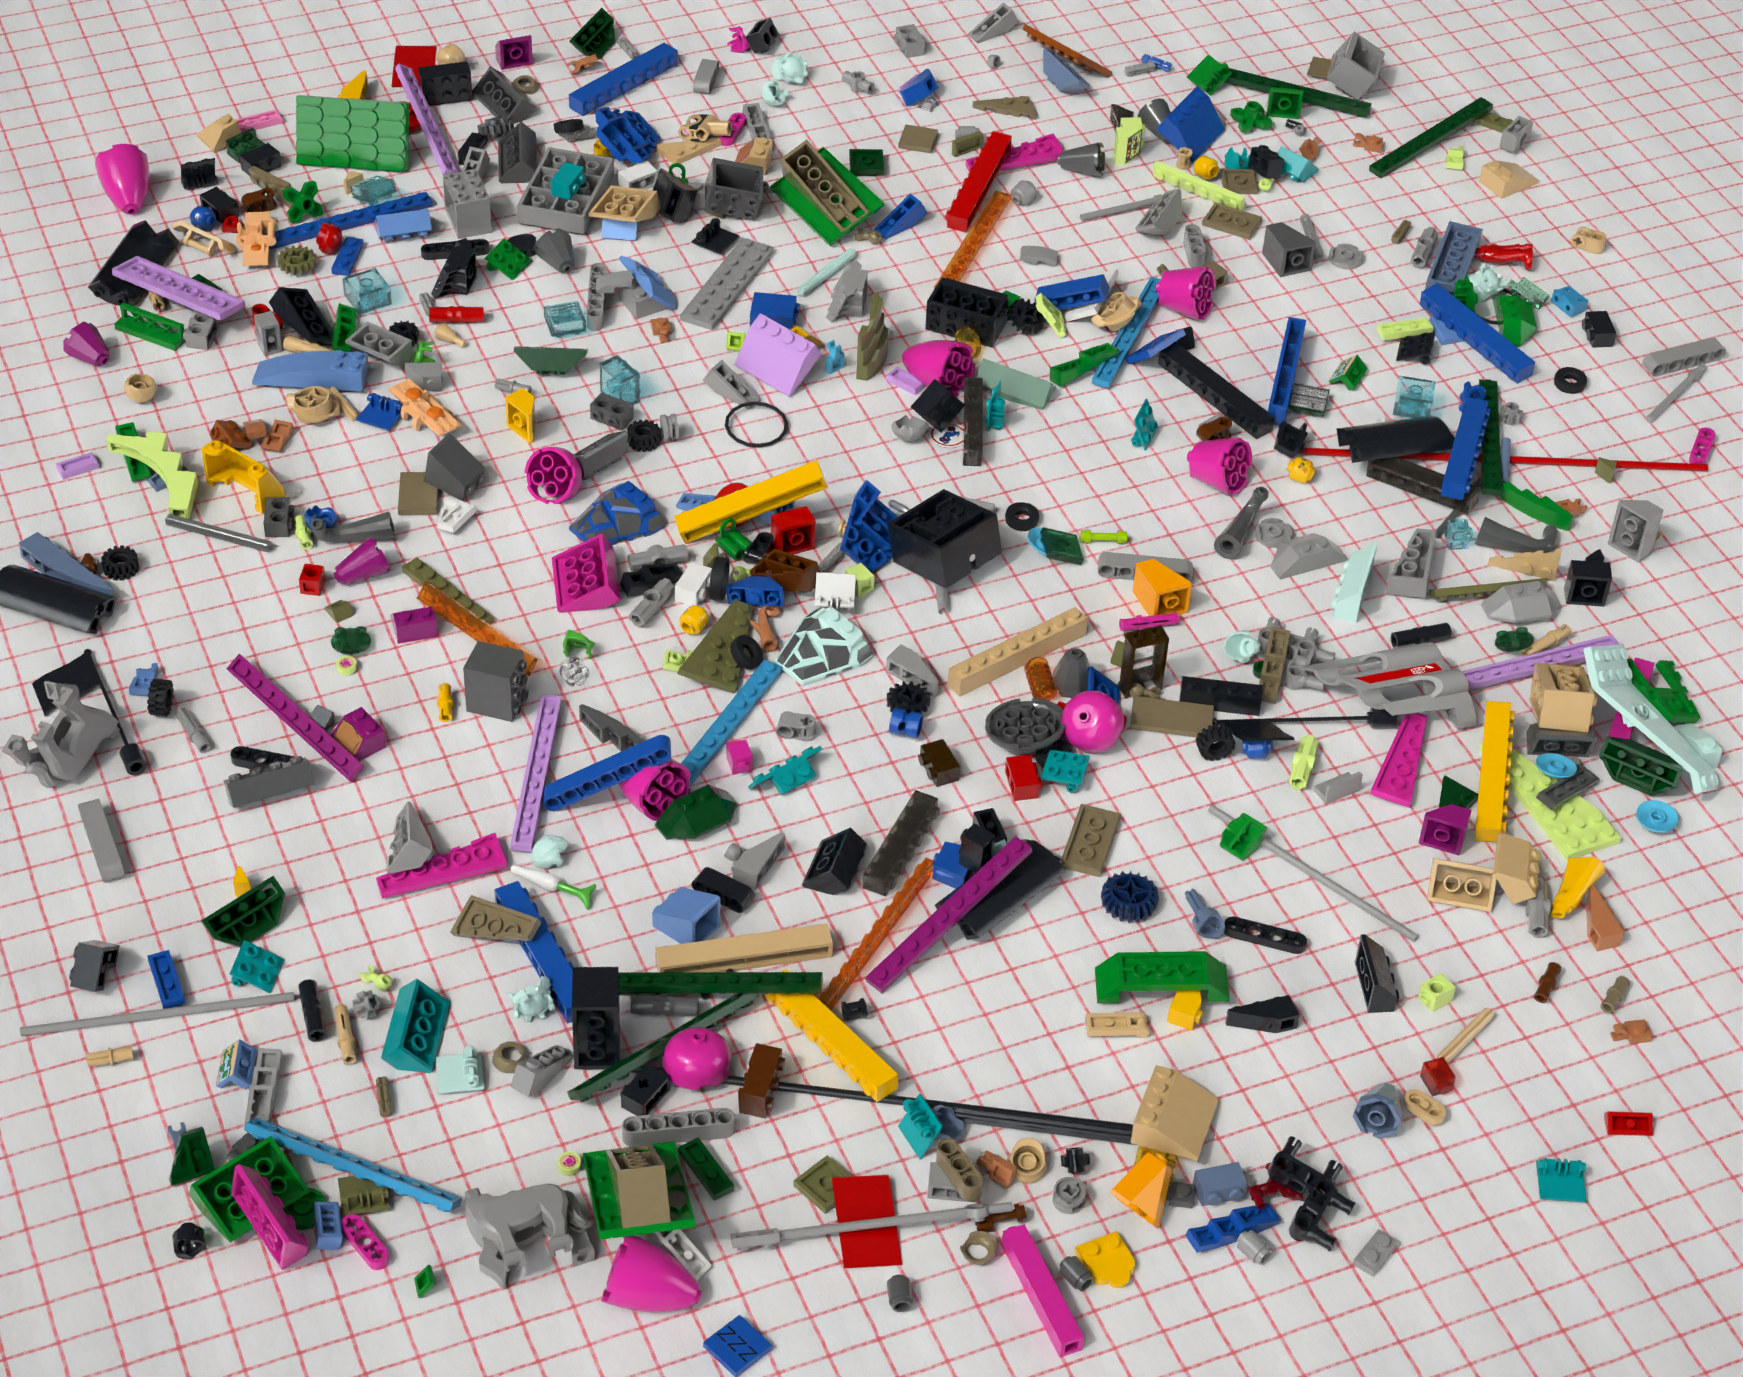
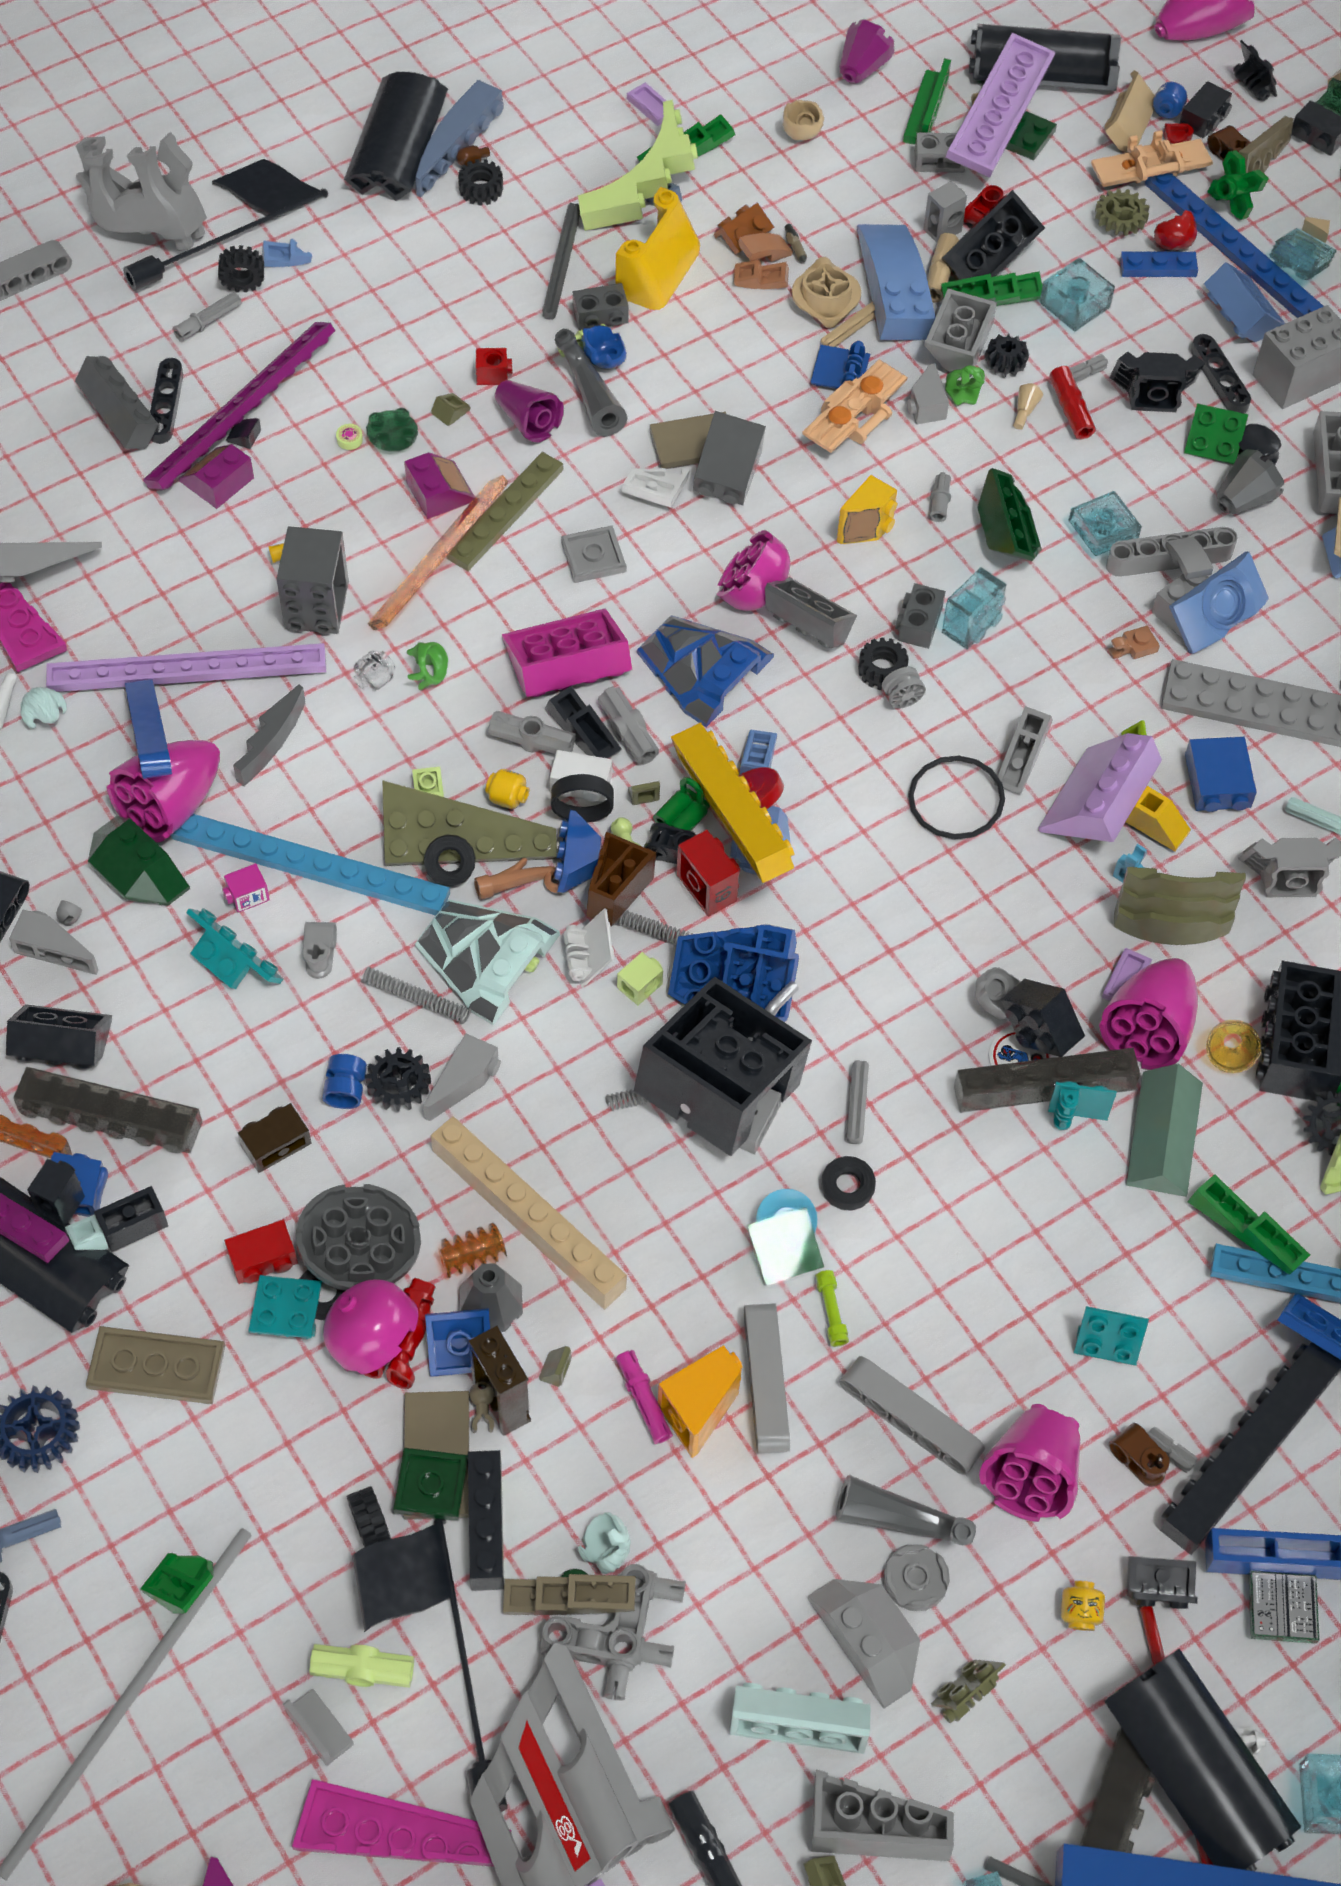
camera: 80 degrees right, 15 degrees up
none -> light grey piece [361,966,471,1023]
none -> dark green tile [393,1448,468,1521]
none -> light grey tile [561,525,627,583]
none -> dark tan piece [784,223,807,262]
none -> light grey beam [839,1356,985,1475]
none -> olive hinge [930,1659,1006,1723]

